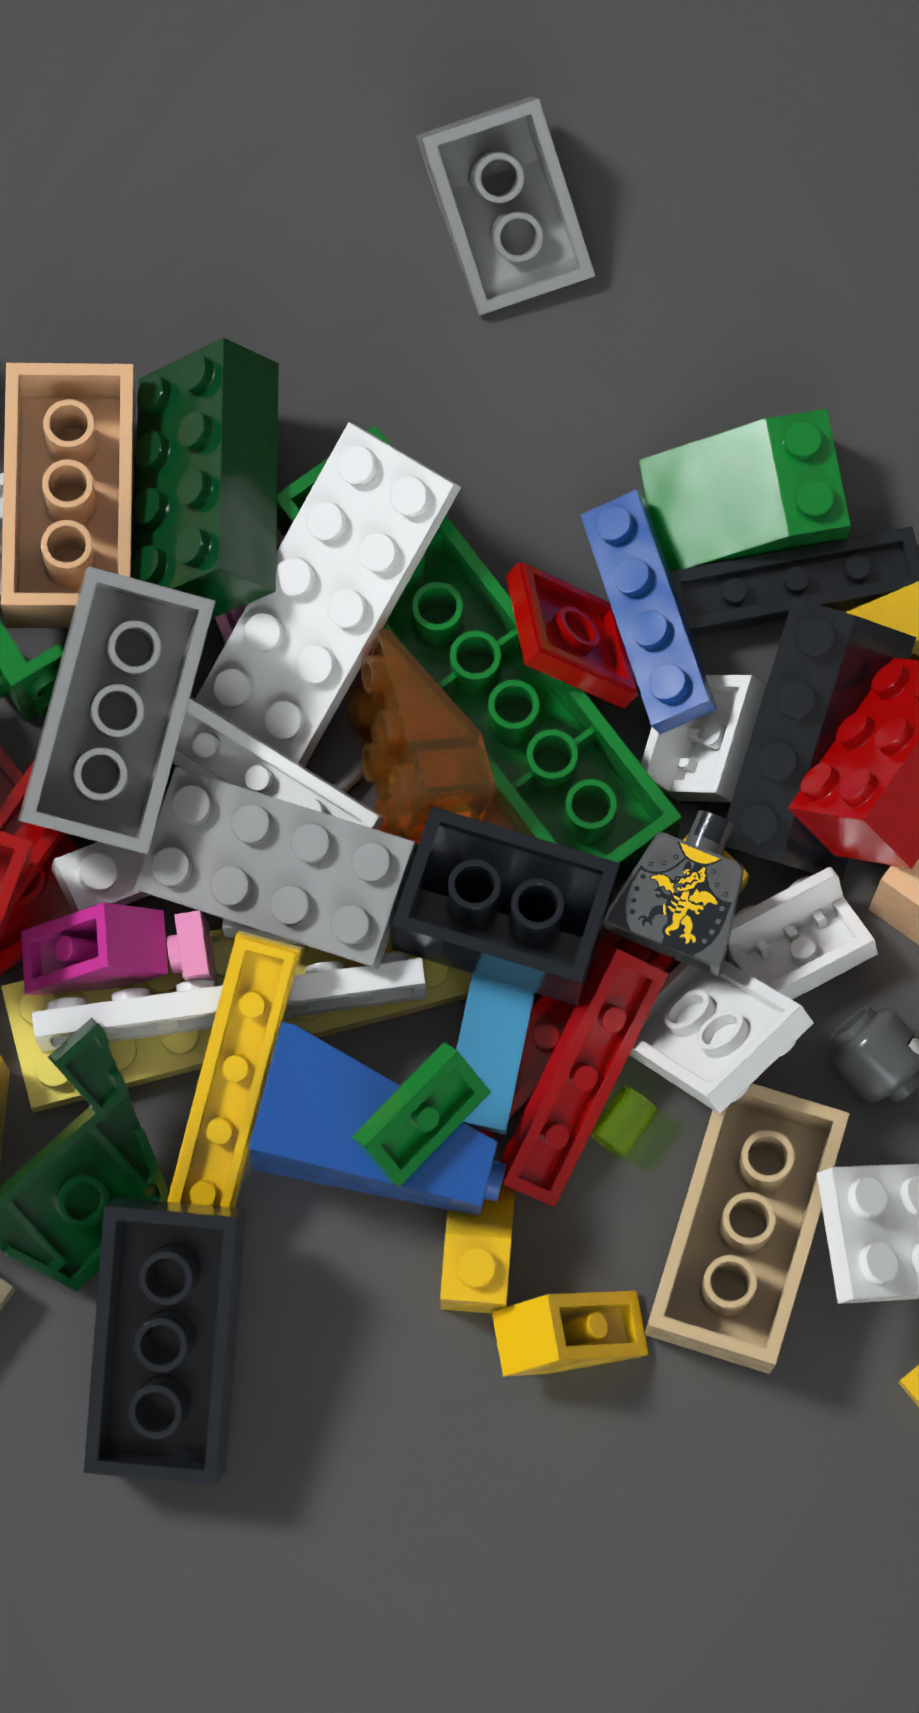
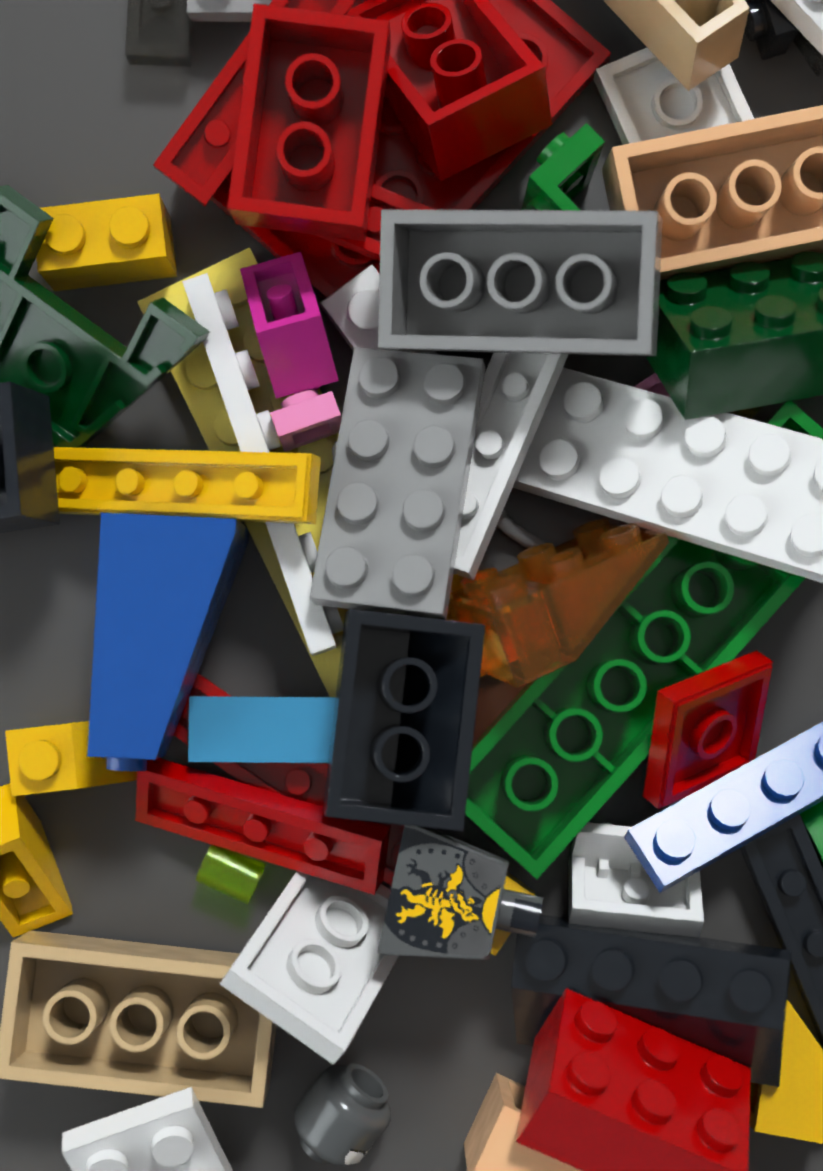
camera: 75 degrees right, 10 degrees up
green plate [351,1042,491,1187] -> none
white bracket [727,867,878,1000] -> none

